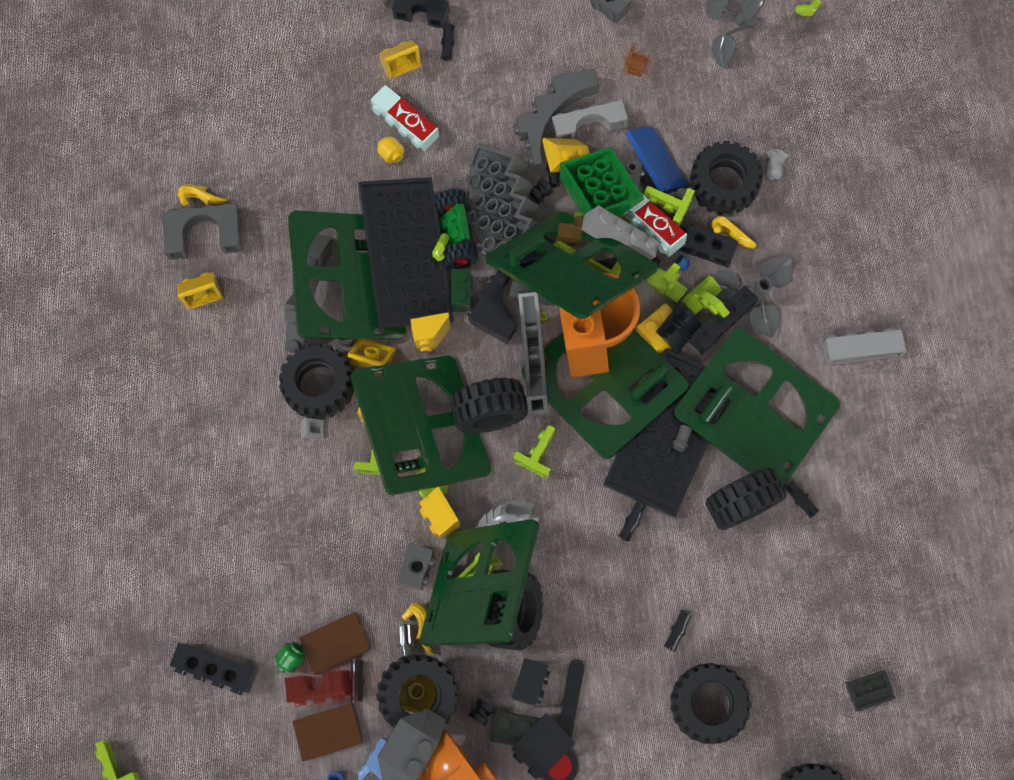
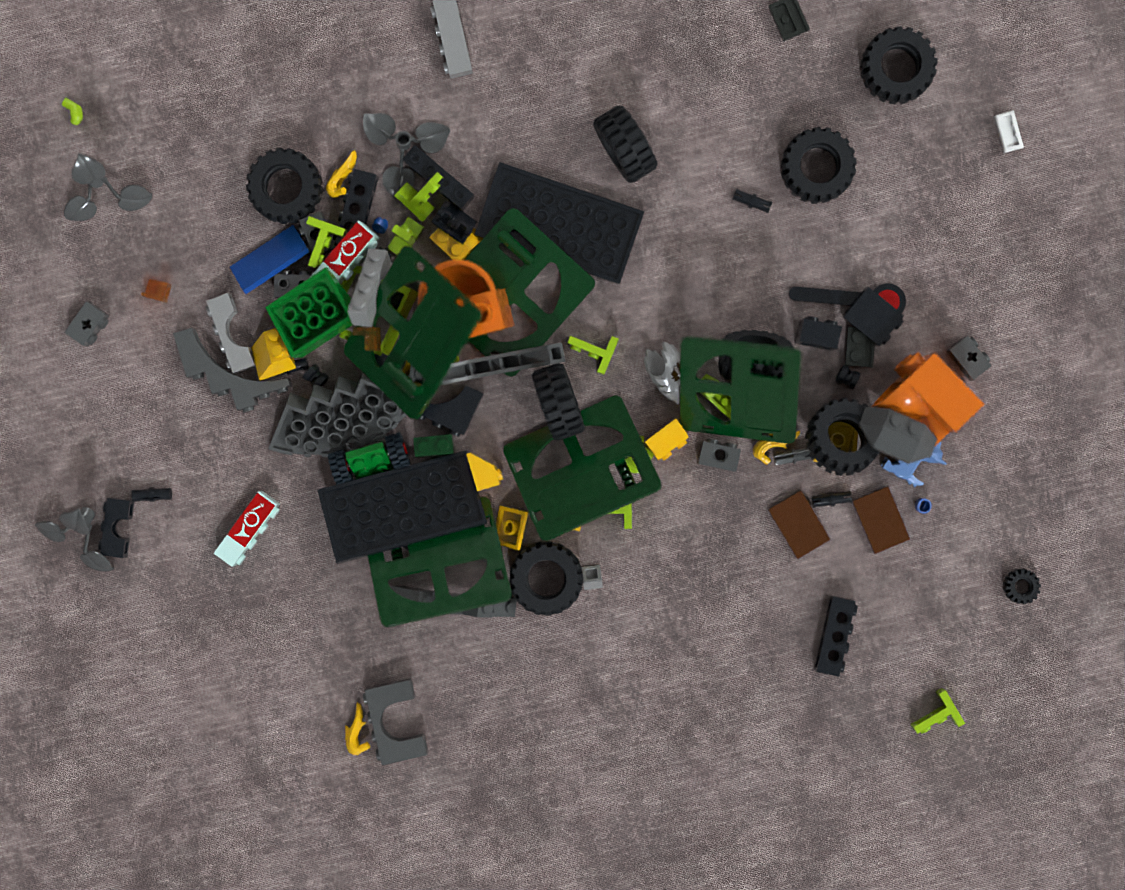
camera: 100 degrees left, 15 degrees up
yellow slope [177,272,223,310] -> none
green head [275,642,305,673] -> none
clear red arch [285,670,352,707] -> none
yellow head [377,137,404,164] -> none
yellow slope [379,40,421,80] -> none
lime arm [432,233,450,261] -> none
black pin [618,502,647,542] -> none
dark grey pin [673,425,692,452] -> none
dark green door [674,328,840,487] -> none
light grey animal [765,149,790,181] -> none
black pin [784,480,820,518] -> none

